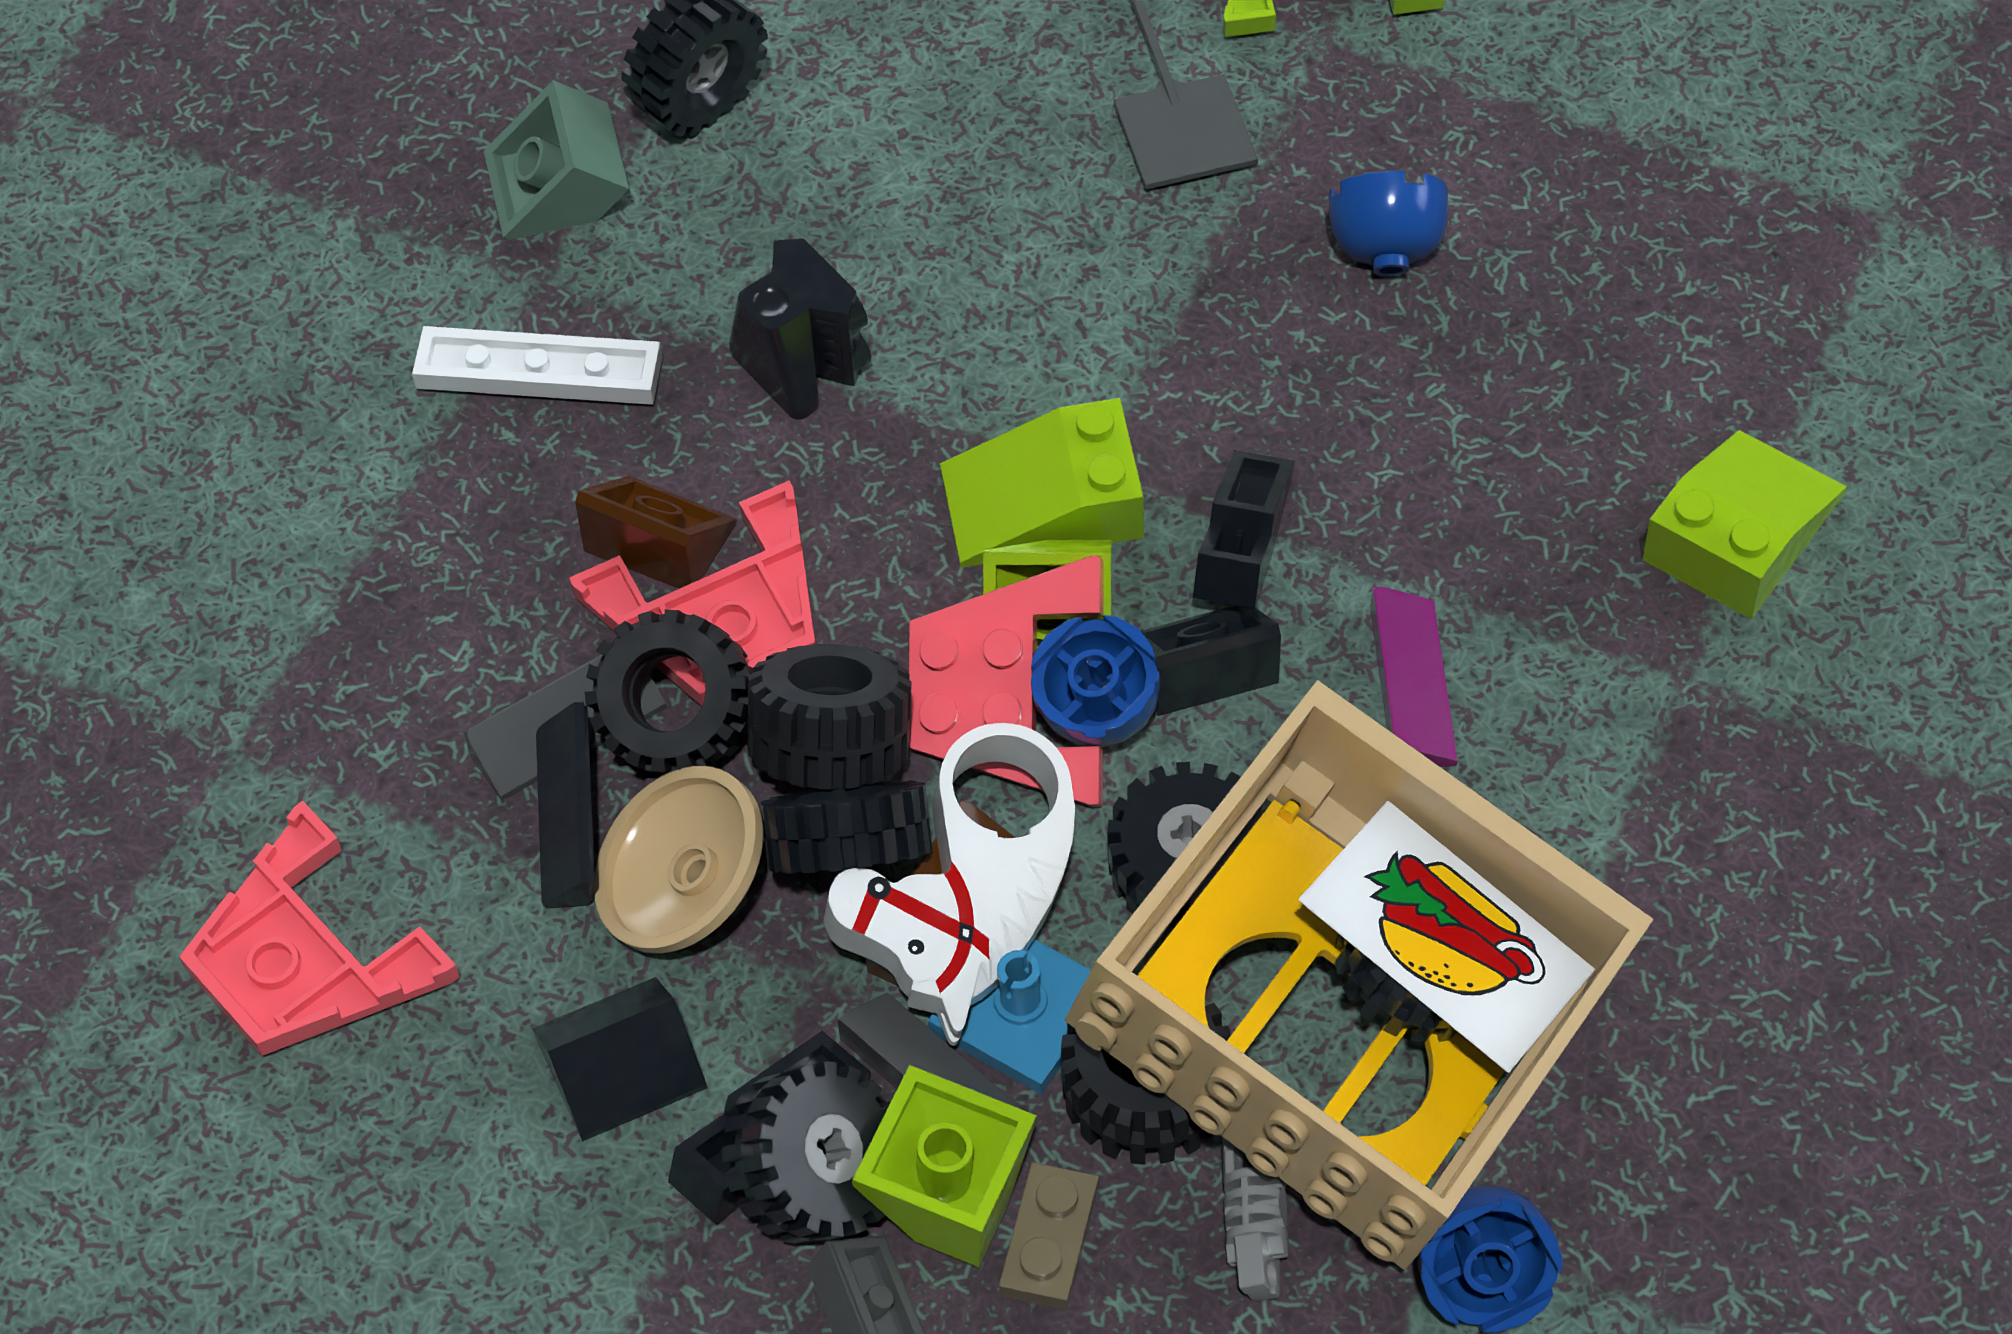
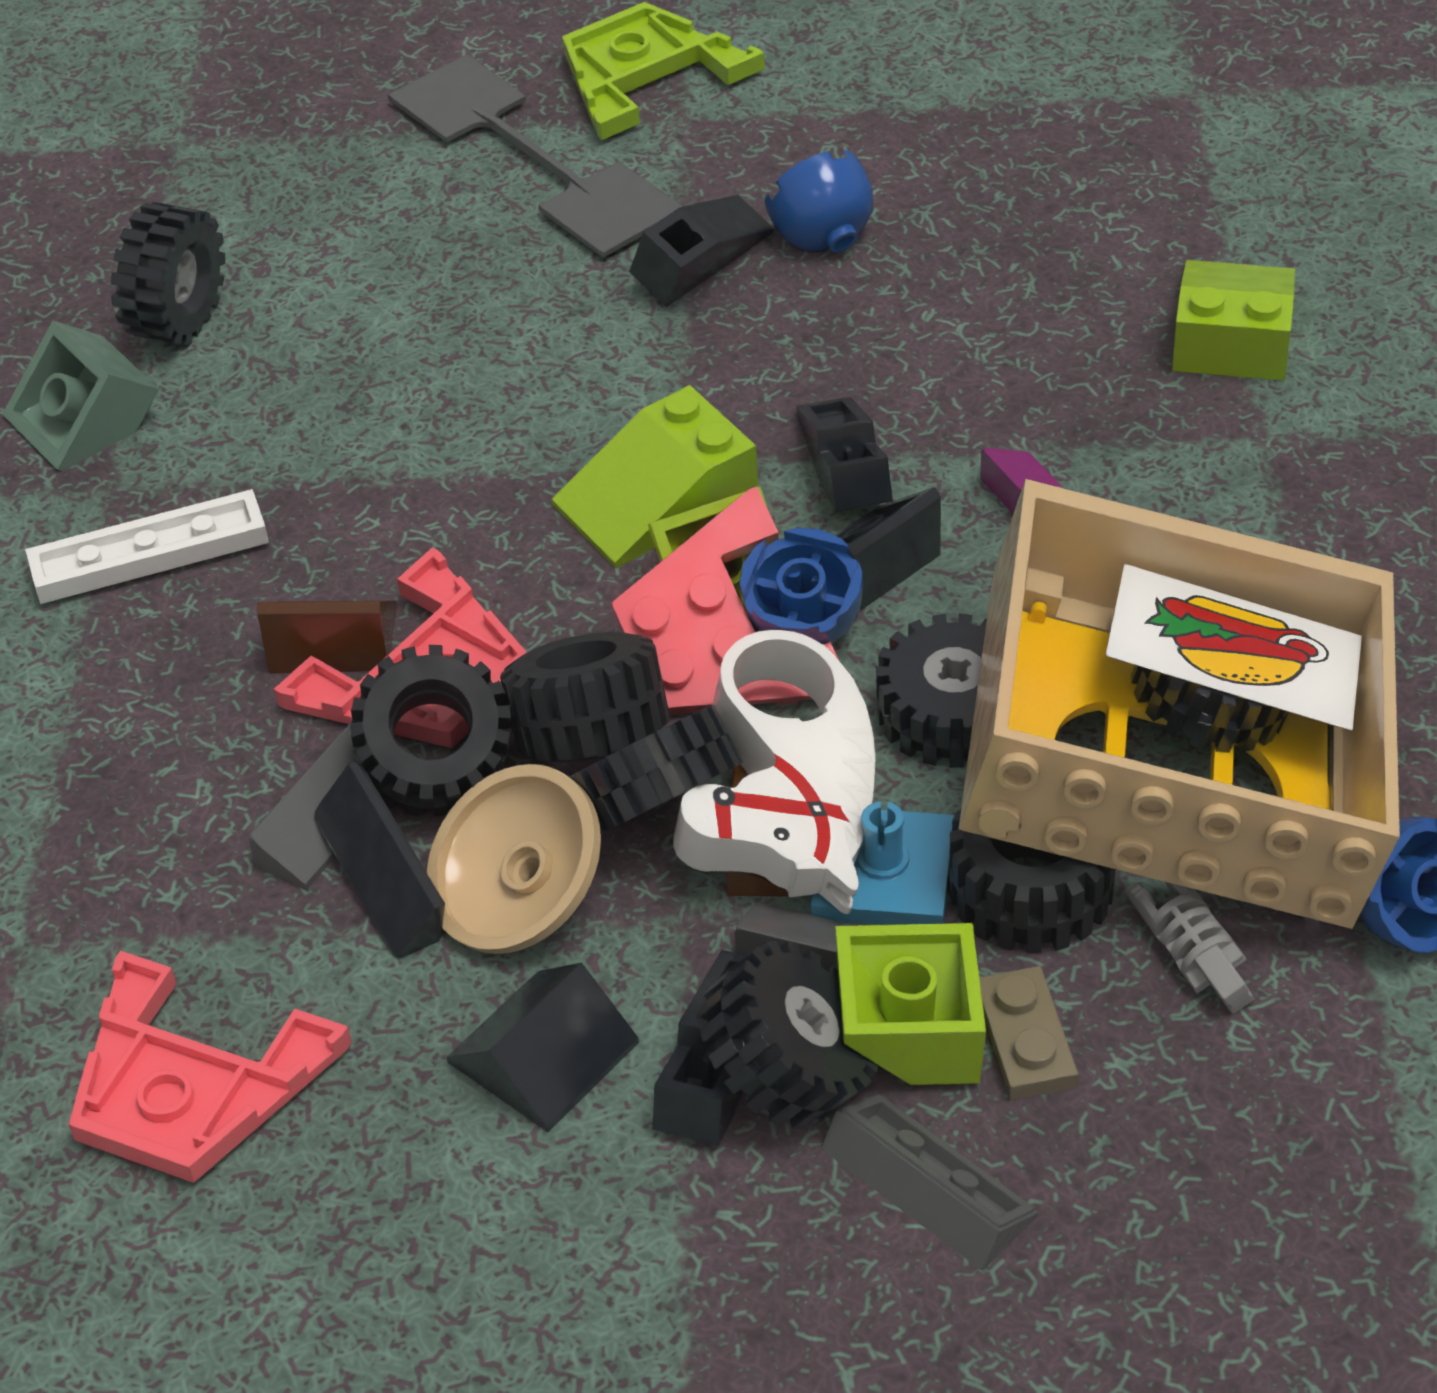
camera: 25 degrees left, 10 degrees down
black piece [729,238,871,420] -> none
none -> black slope [629,195,775,307]

